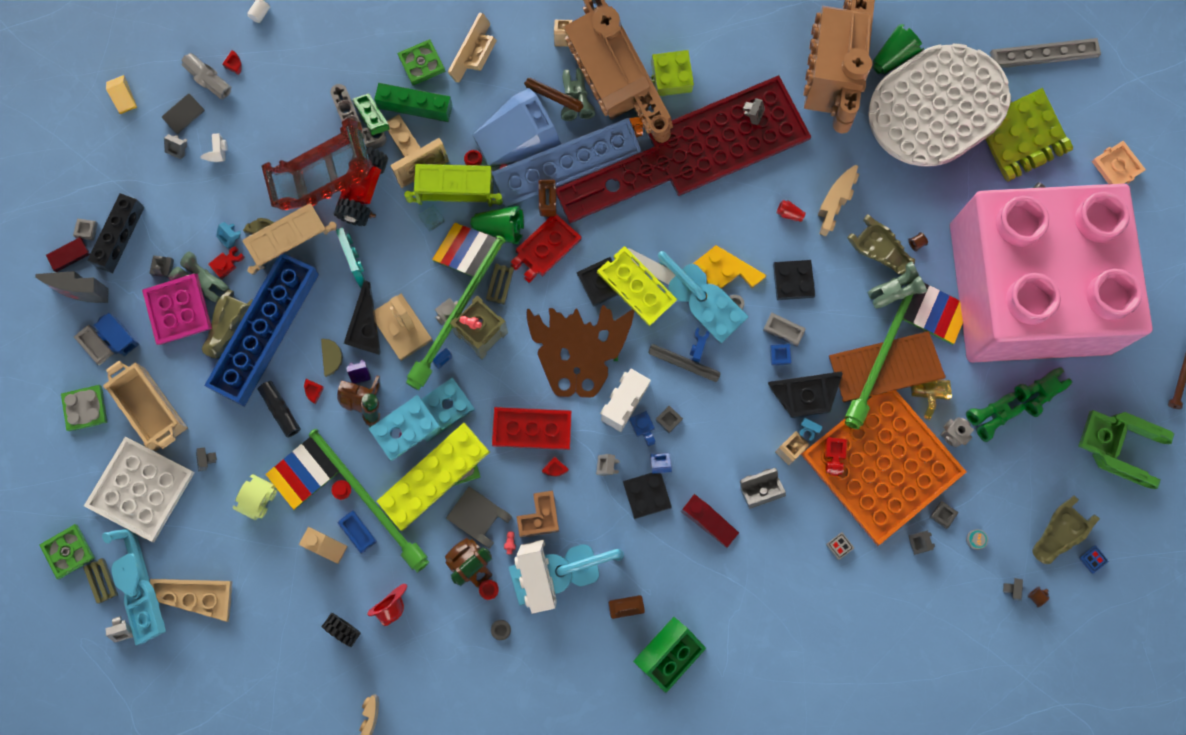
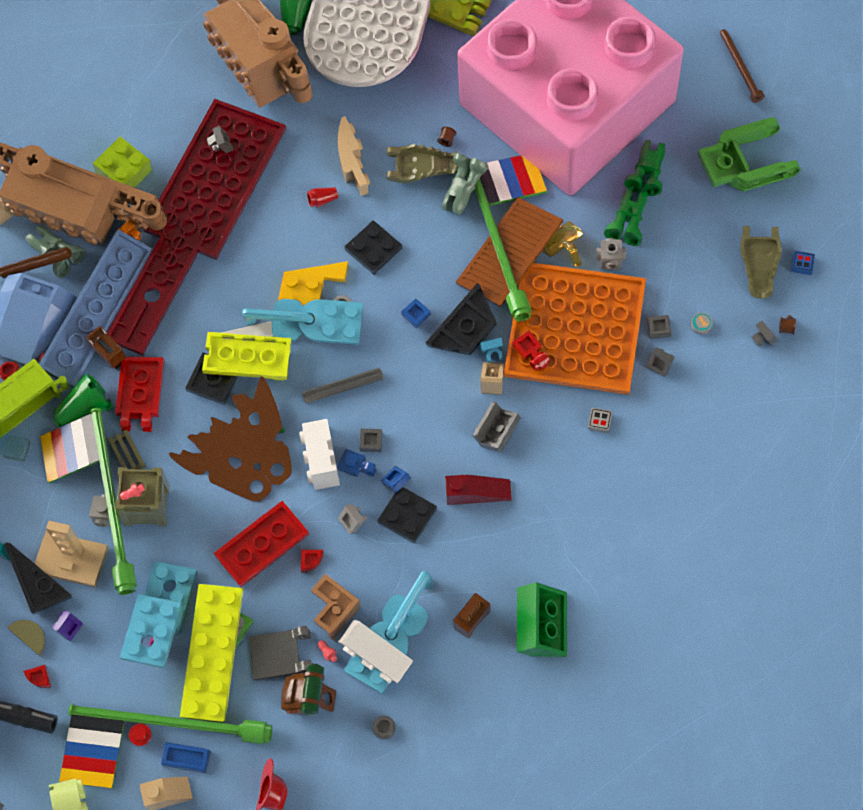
camera: 35 degrees left, 10 degrees down
reddish brown piece [337,375,381,427] -> none
blue tile [432,348,452,369] -> none
red plate [479,580,499,600] -> none
blue plate [690,328,709,363] -> none
light grey tile [763,312,806,347] -> none

